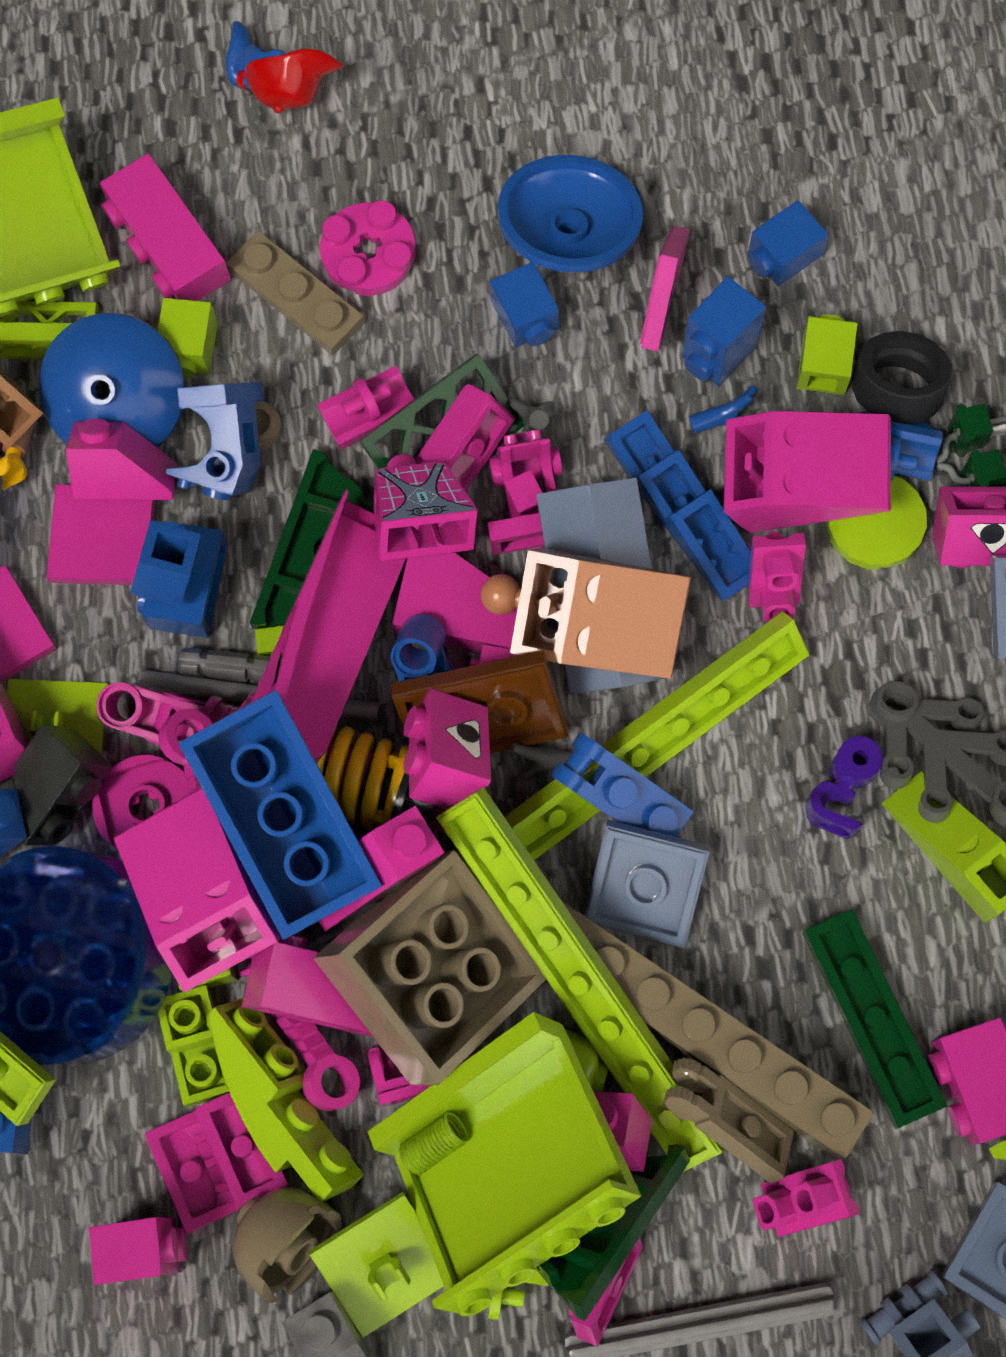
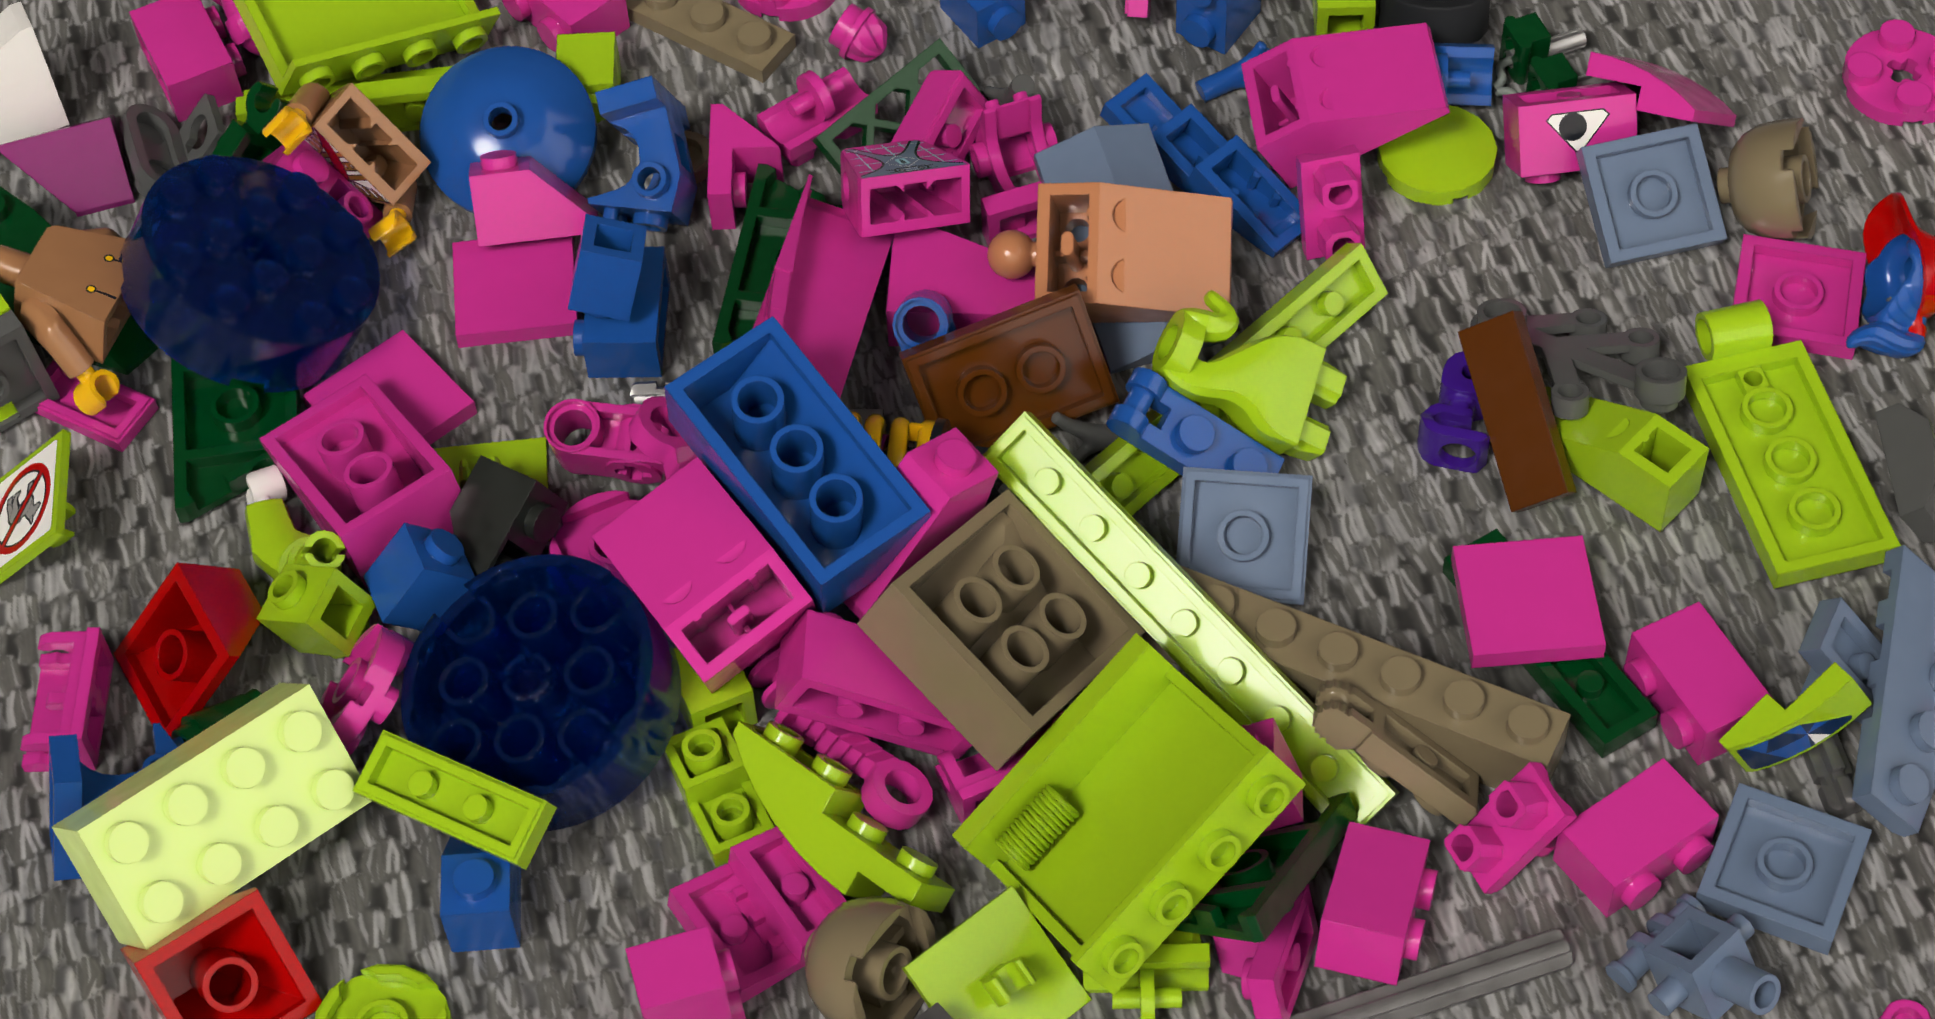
camera: 10 degrees left, 20 degrees down
dark pink brick [403,688,491,809] -> none
dark pink window [504,470,542,514] -> none
none -> dark pink slope [707,104,784,230]
none -> dark pink plate [828,3,887,63]
none -> lime hips [1152,290,1347,461]
none -> dark pink brick [1314,821,1438,986]
none -> dark pink tile [1451,535,1606,668]
none -> reddish brown tile [1458,310,1577,512]
none -> dark pink brick [1553,758,1719,918]

